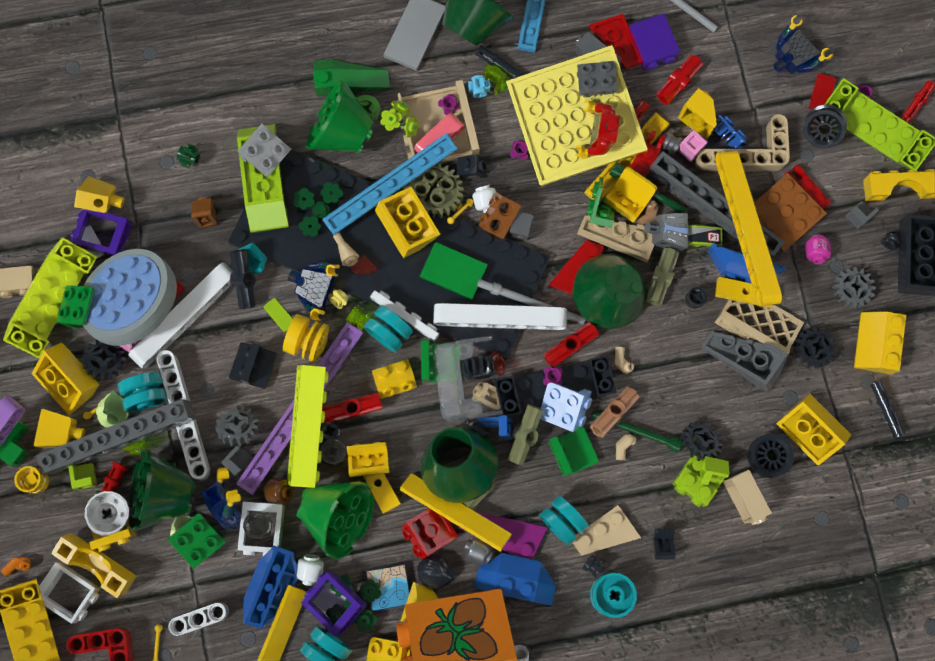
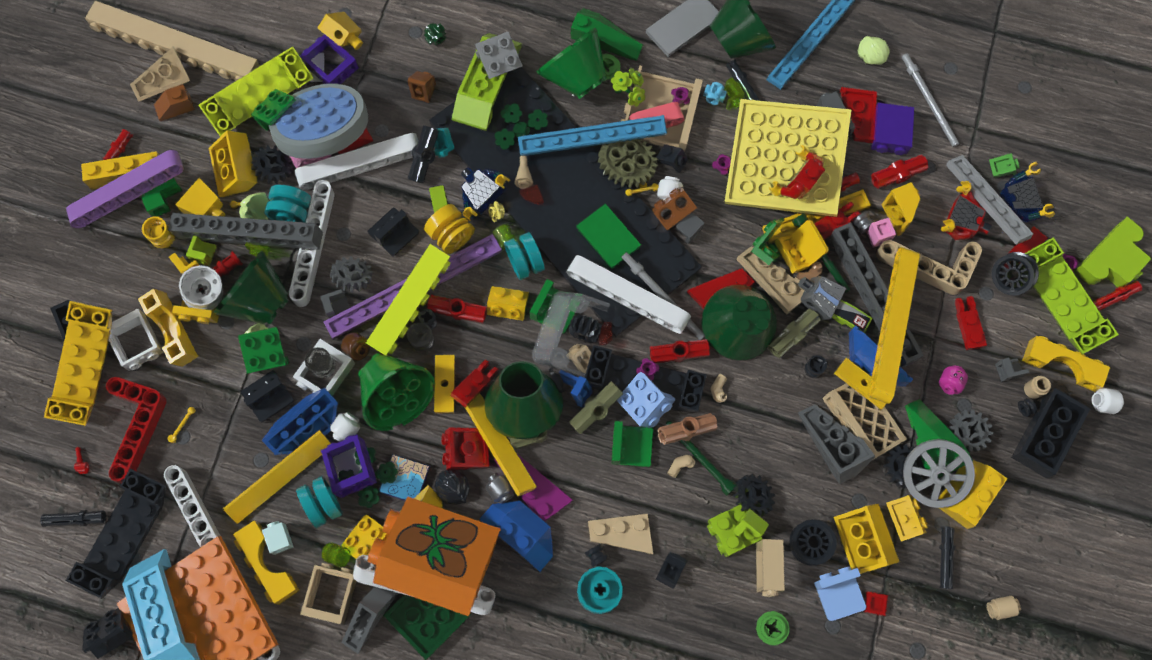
camera: 30 degrees right, 5 degrees down
orange arm [0,557,31,577] -> none
white beam [169,603,229,636] -> none
clear blue torso [202,467,242,530] -> none
yellow bracket [347,442,389,477] -> none
white plate [370,290,439,342] -> none
yellow slope [375,187,440,258] -> none
teal wheel [539,496,589,546] -> none
dark grey hinge [577,61,617,97] -> none
blue hinge [714,115,748,149] -> none
dark orange plate [754,173,827,252] -> none
none -> yellow bracket [169,253,199,275]
none -> black bracket [241,370,294,423]
none -> red hinge [450,360,499,408]
none -> bright green gear [756,611,789,645]
none -> light blue bracket [814,566,866,621]
none -> red tile [864,591,888,616]
none -> yellow bracket [886,495,928,541]
none -> light grey wheel [903,439,975,508]
none -> green wedge [905,399,973,478]
none -> torso [941,181,992,240]
none -> light grey plate [946,155,1033,245]
none -> bright green bracket [989,153,1020,178]
none -> tan brick [1024,376,1051,399]
none -> lime brick [1074,216,1151,287]

